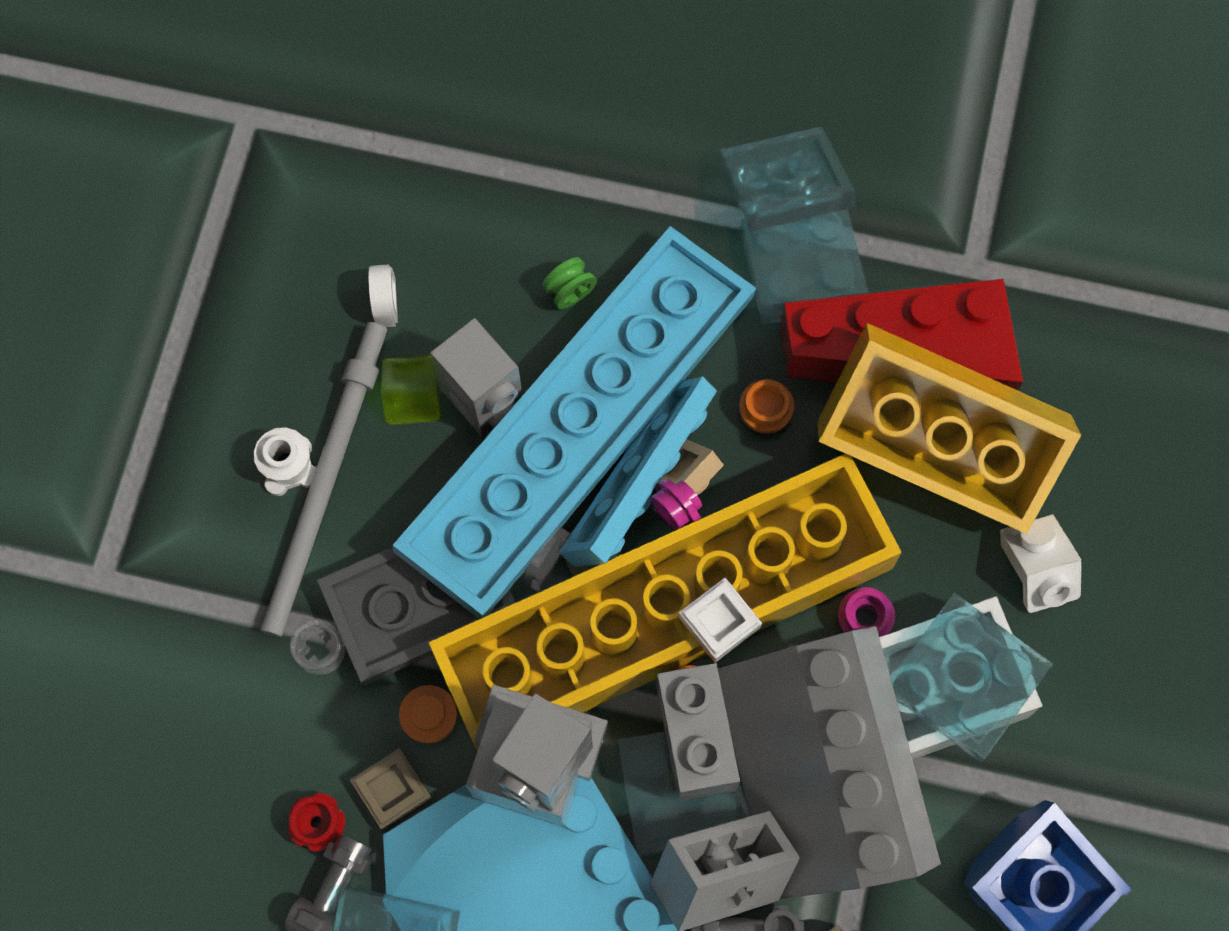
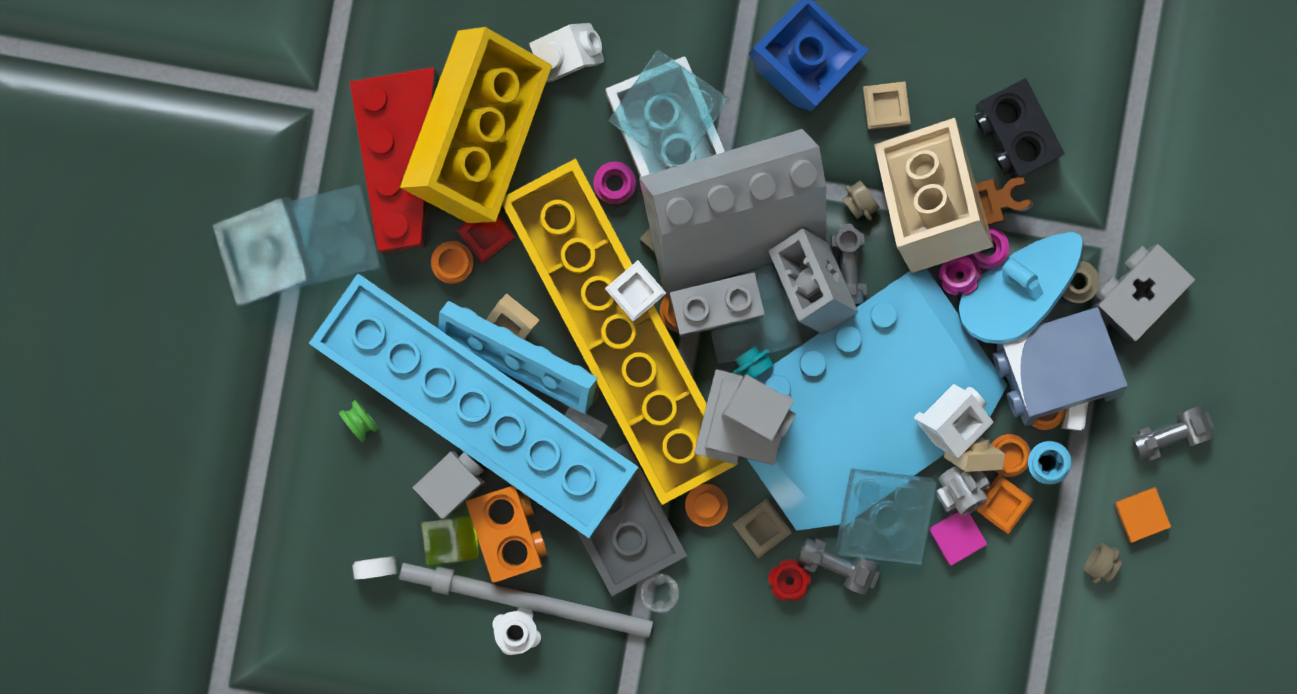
camera: 95 degrees left, 15 degrees up
dark pink plate [650,478,702,531] -> none
none -> red tile [456,215,516,264]
none -> orange brick [466,486,548,583]
none -> teal plate [733,346,774,378]

